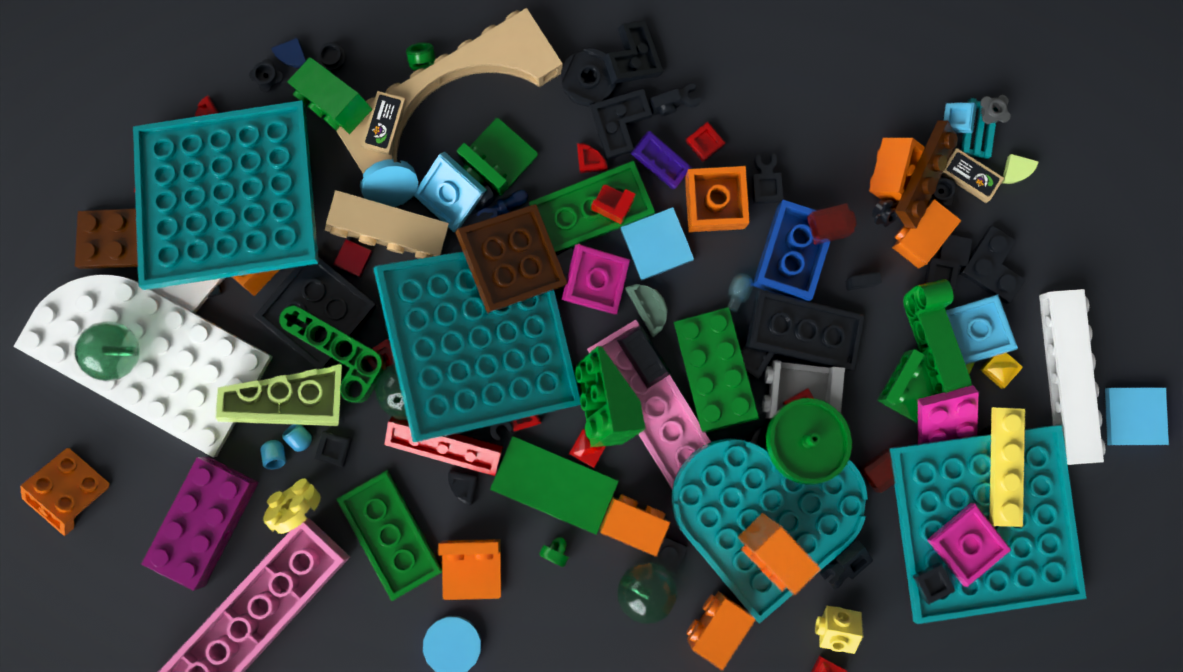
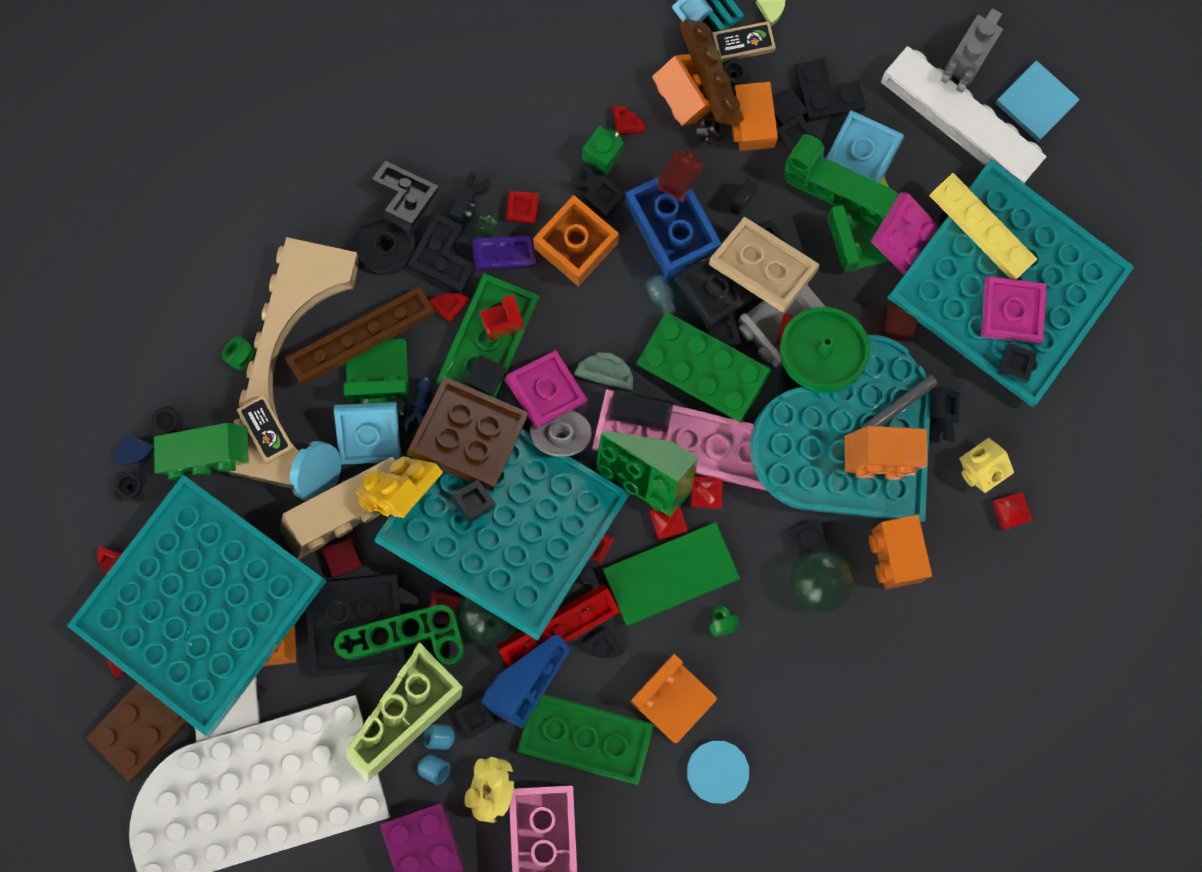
camera: 45 degrees left, 5 degrees down
clear green piece [74,321,140,382] -> none
orange brick [600,494,670,556] -> none
medium azure tile [621,207,694,281] -> none
yellow tile [980,353,1023,389] -> none
none -> reddish brown plate [286,287,435,387]
none -> yellow plate [355,456,443,518]
none -> black plate [451,480,496,524]
none -> black tile [465,355,507,396]
none -> clear green plate [474,211,498,238]
none -> blue slope [481,634,571,729]
none -> light grey dish [530,411,592,457]
none -> green brick [582,126,624,176]
none -> red tile [612,106,646,136]
none -> red tile [691,476,723,509]
none -> tan plate [709,217,820,313]
none -> dark grey bar [861,375,937,428]
none -> dark grey hinge [940,8,1003,93]

